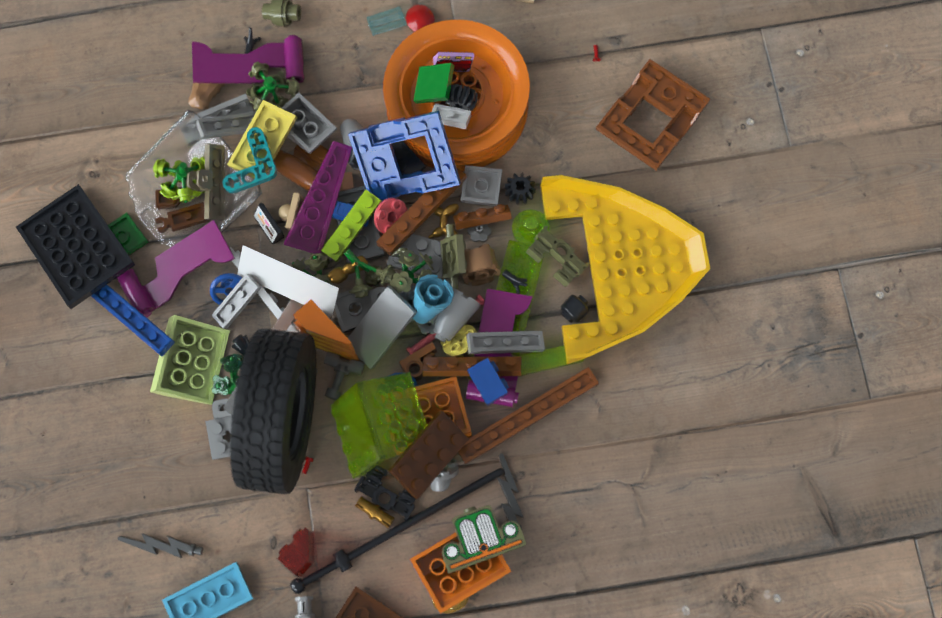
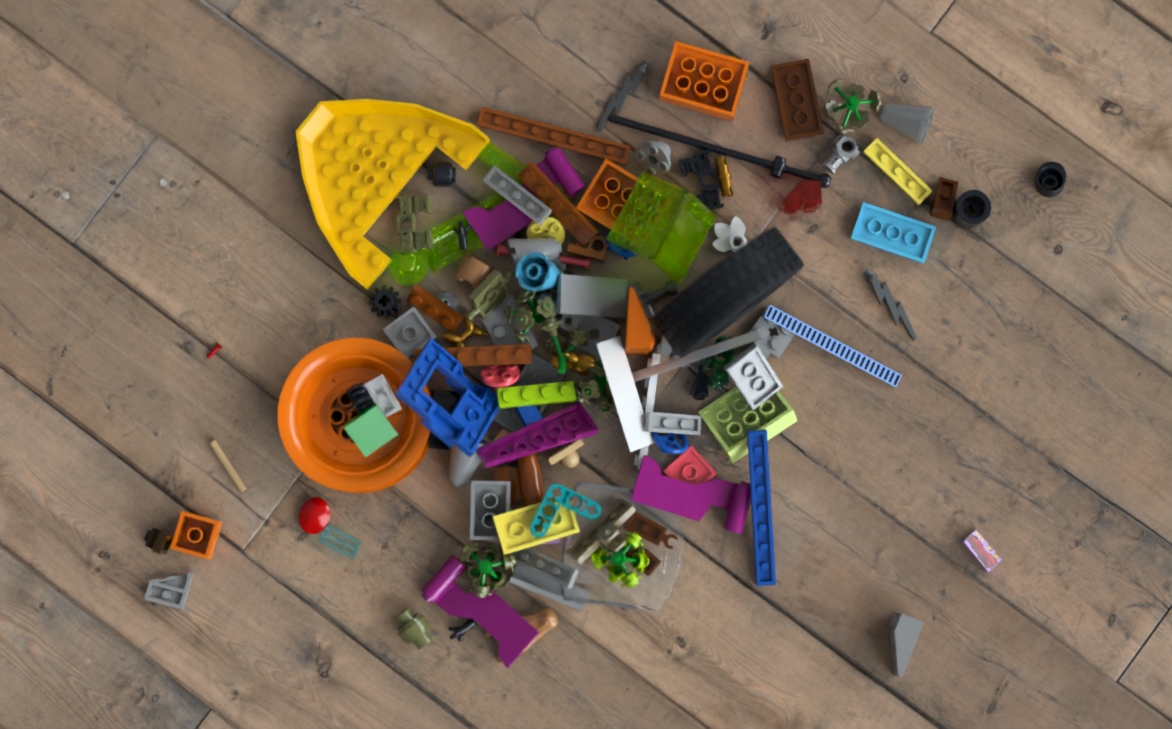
camera: 135 degrees left, 10 degrees up
black plate [16,184,135,309] -> none
green tile [108,212,149,256] -> none
slope [254,202,284,244] -> none
reddish brown plate [388,411,468,499] -> none
slope [433,52,474,72] -> none
brick [442,505,527,574] -> none
blue brick [467,358,509,406] -> none
dark orange piece [596,59,710,171] -> none
none -> coral tile [662,445,717,485]
none -> white plate [712,216,747,252]
none -> tile [724,343,783,411]
none -> light blue sticker [764,305,902,387]

